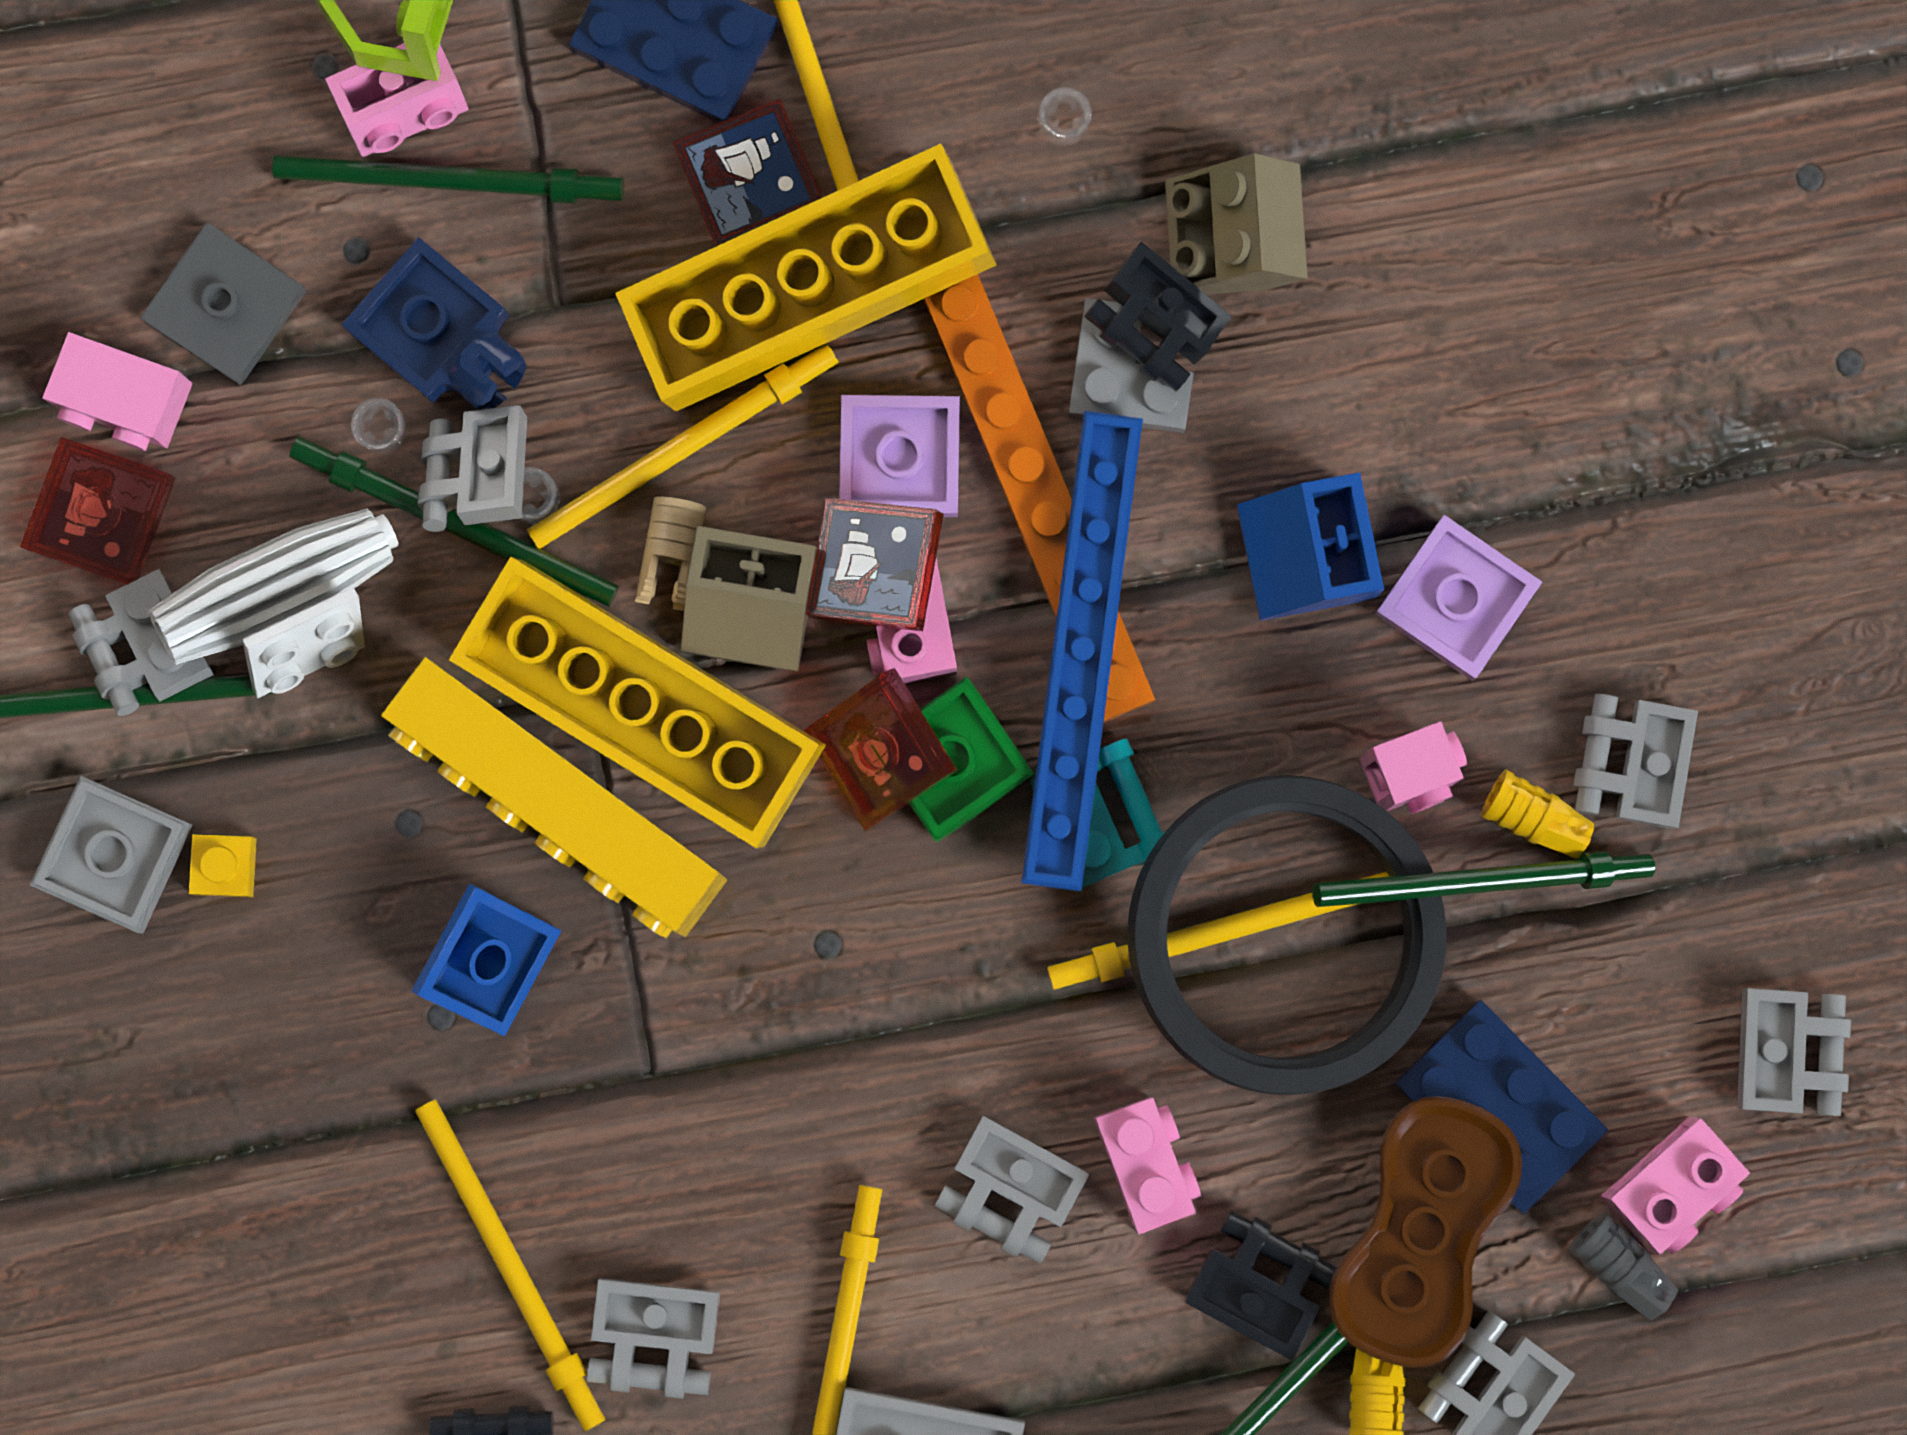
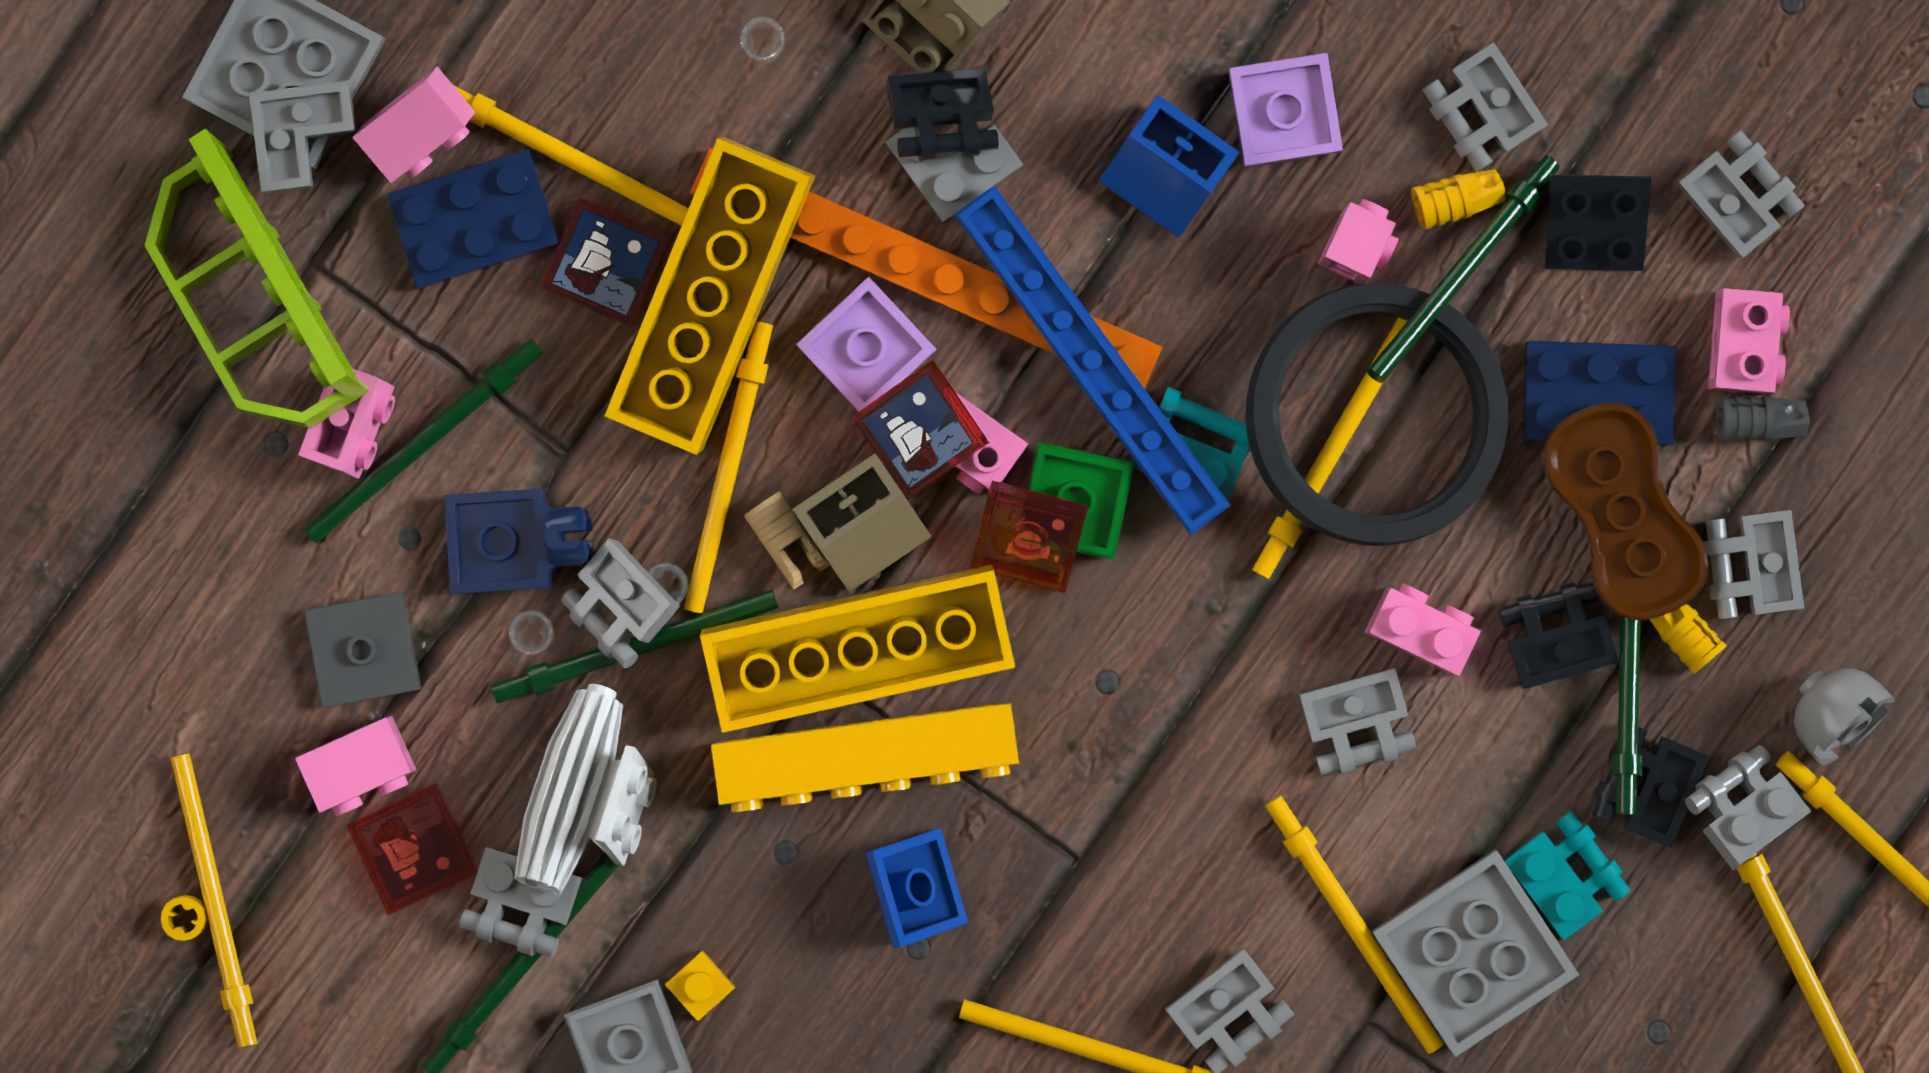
camera: 50 degrees left, 5 degrees up
none -> black hinge [1544,174,1652,271]

